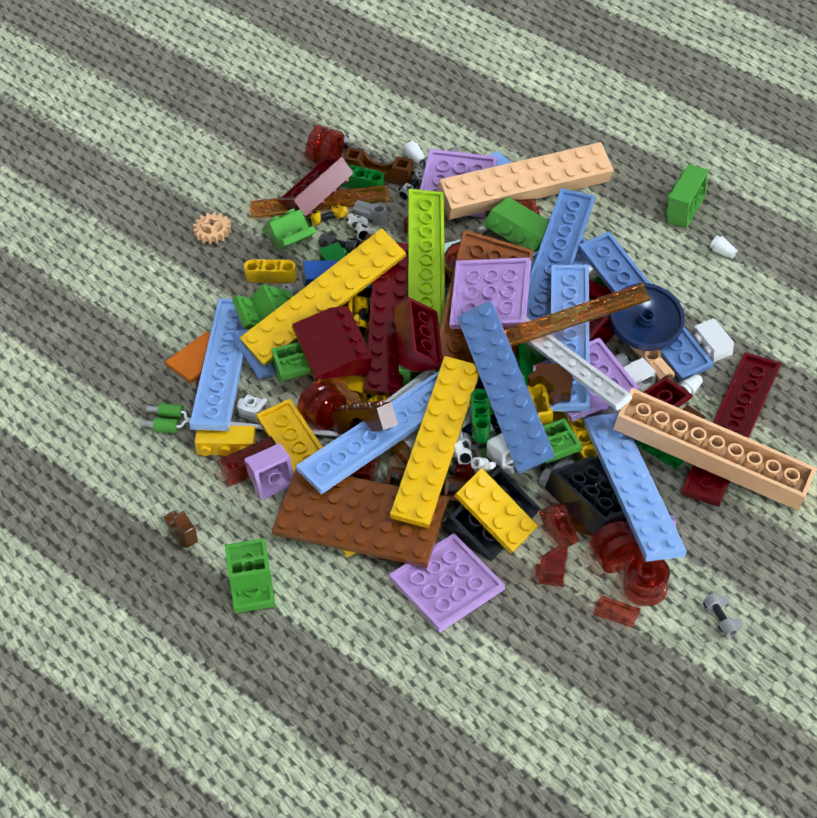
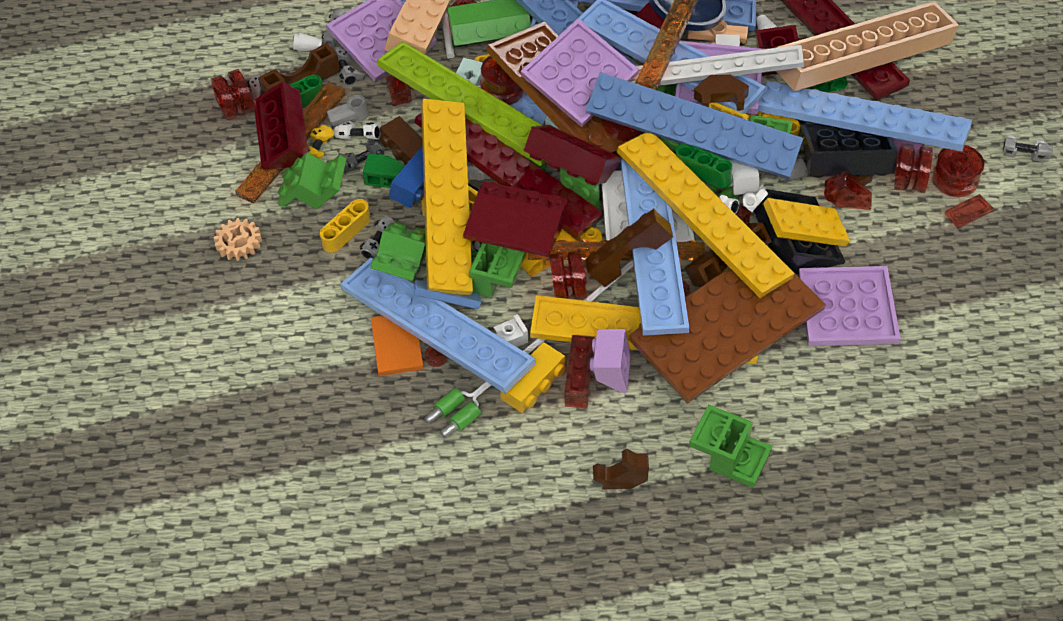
camera: 55 degrees left, 5 degrees up
clear red slope [535,542,568,587] -> none

